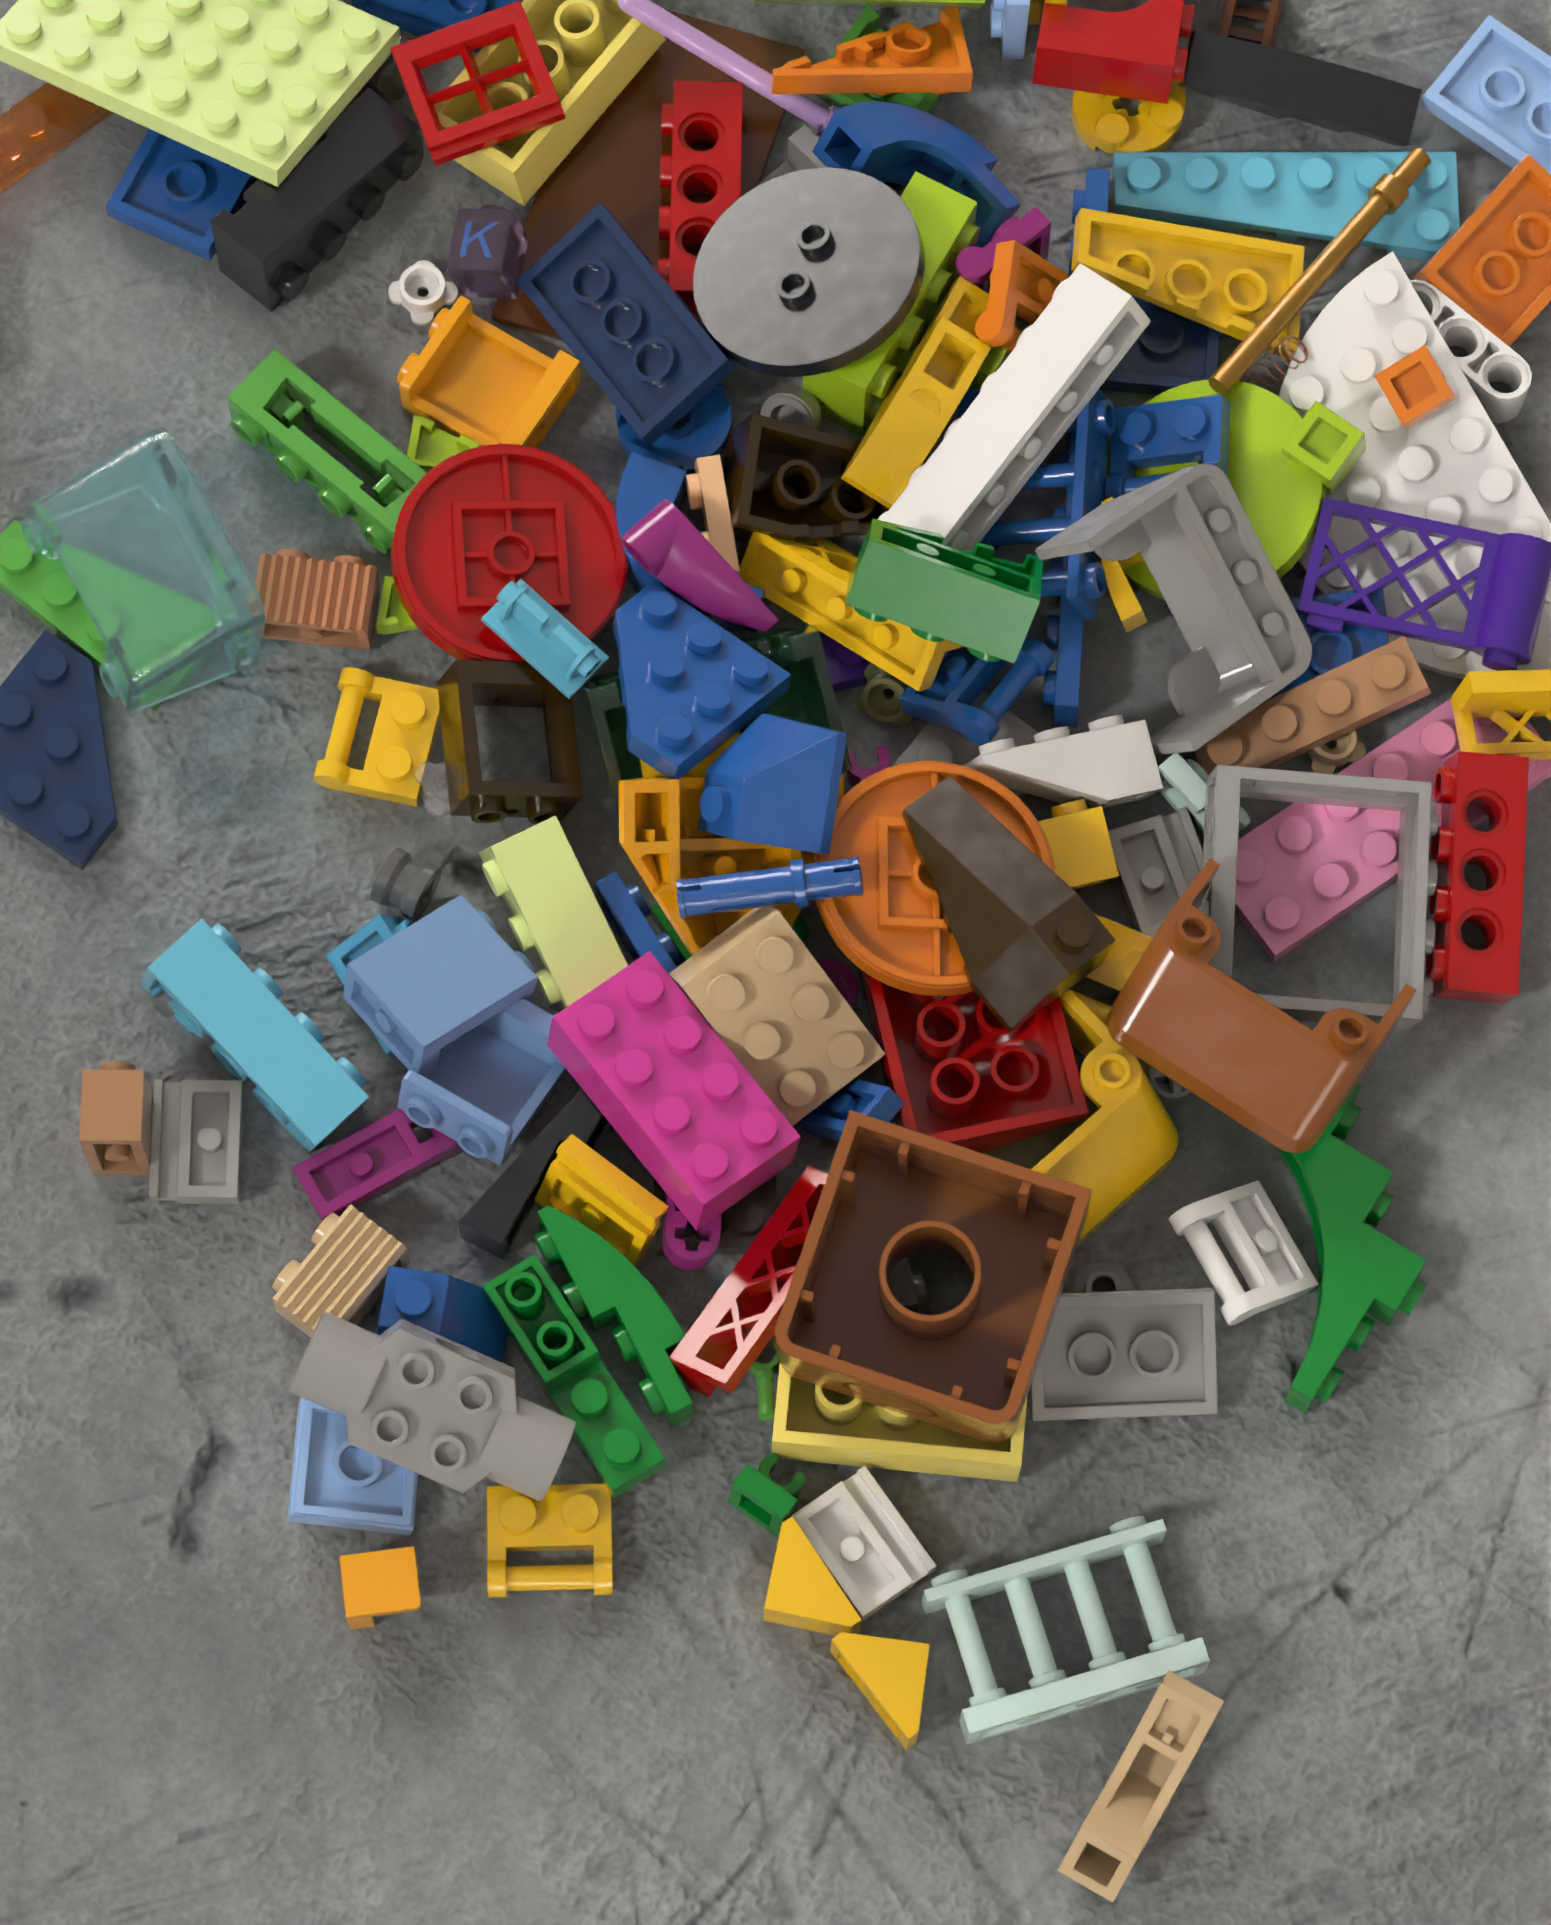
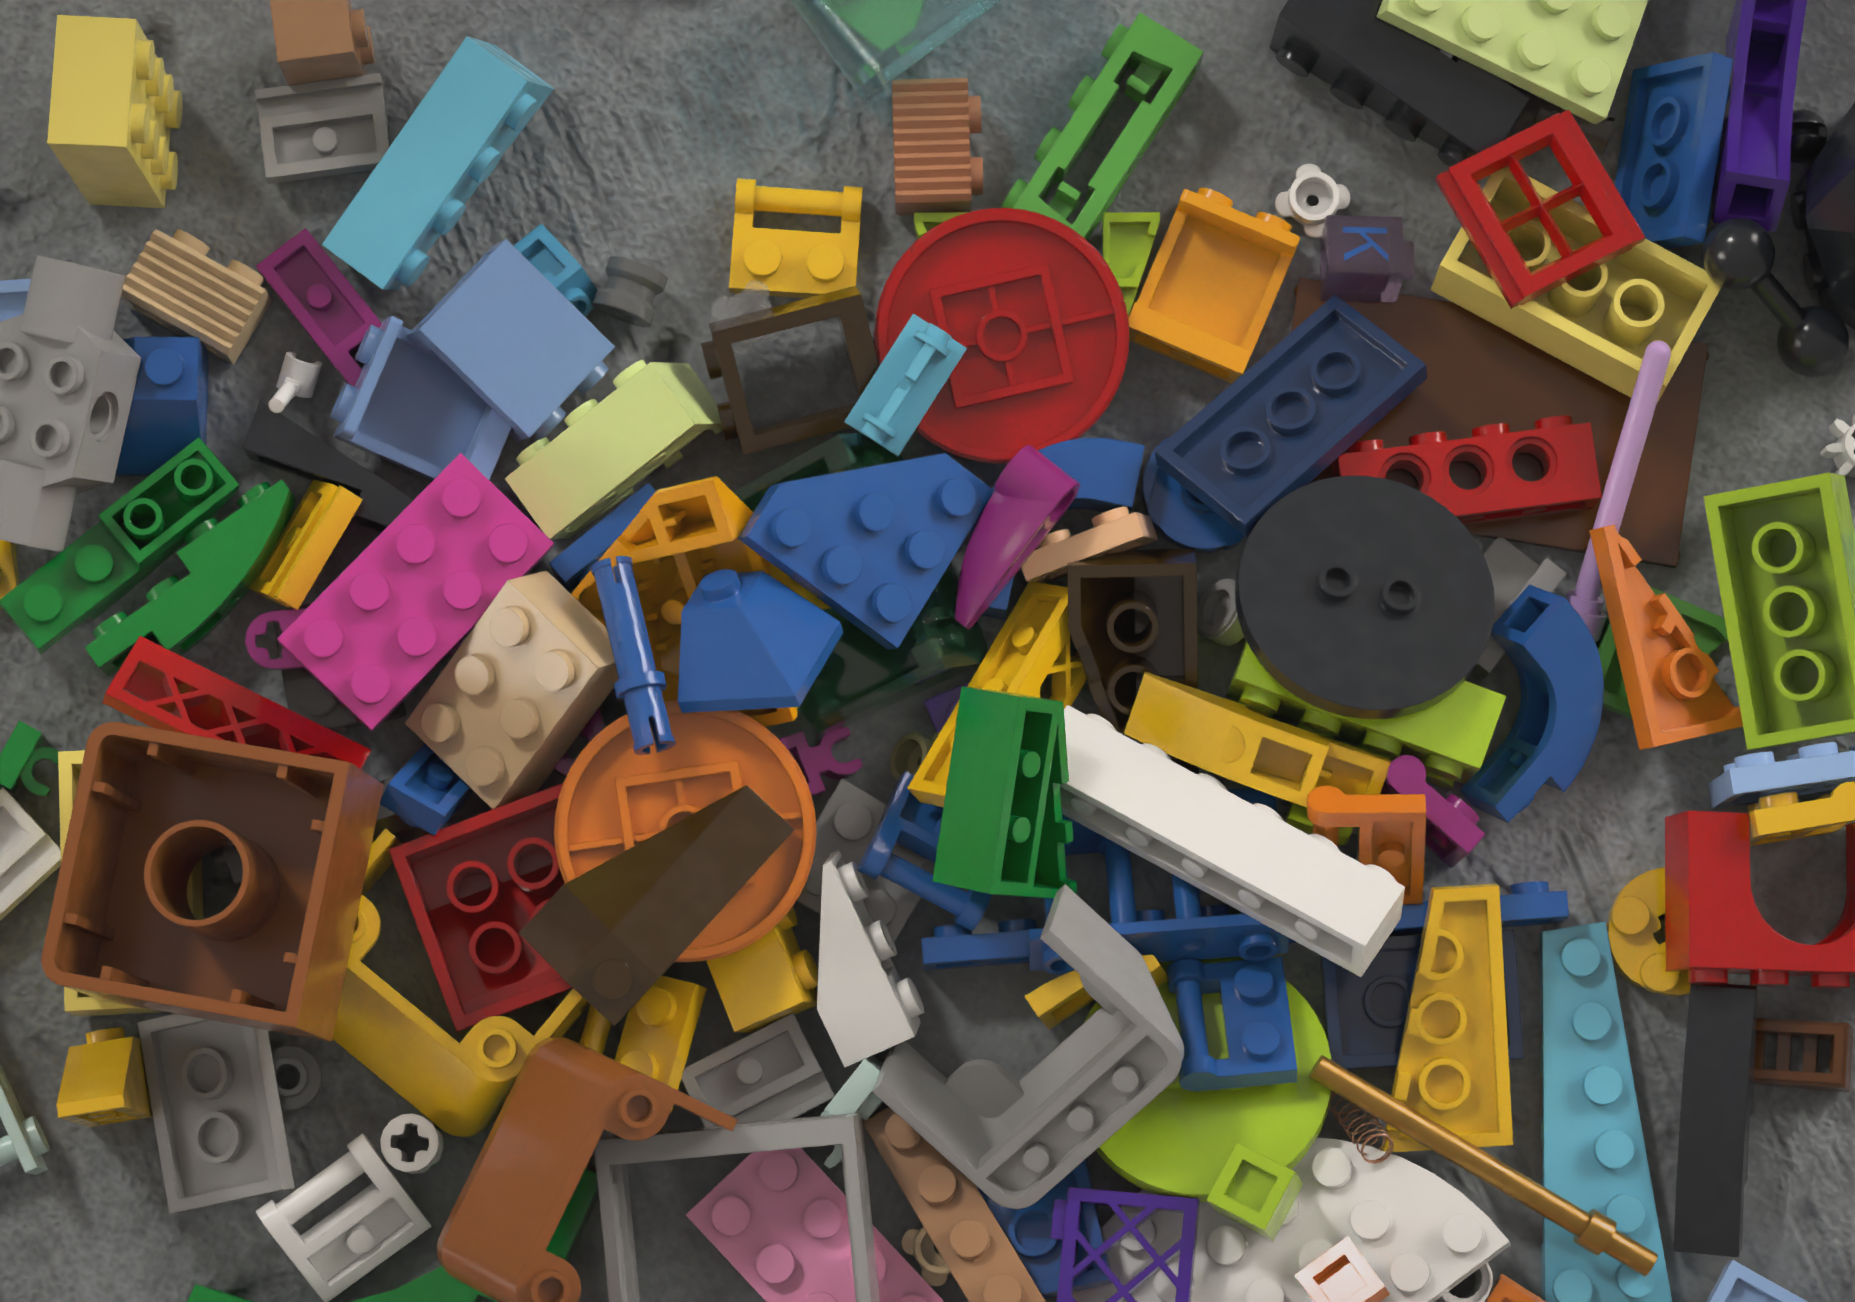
camera: 80 degrees right, 10 degrees up
none -> light yellow brick [47,15,183,208]
none -> yellow slope [56,1027,153,1127]
none -> white hand [269,352,322,413]
none -> white bush [380,1113,445,1175]

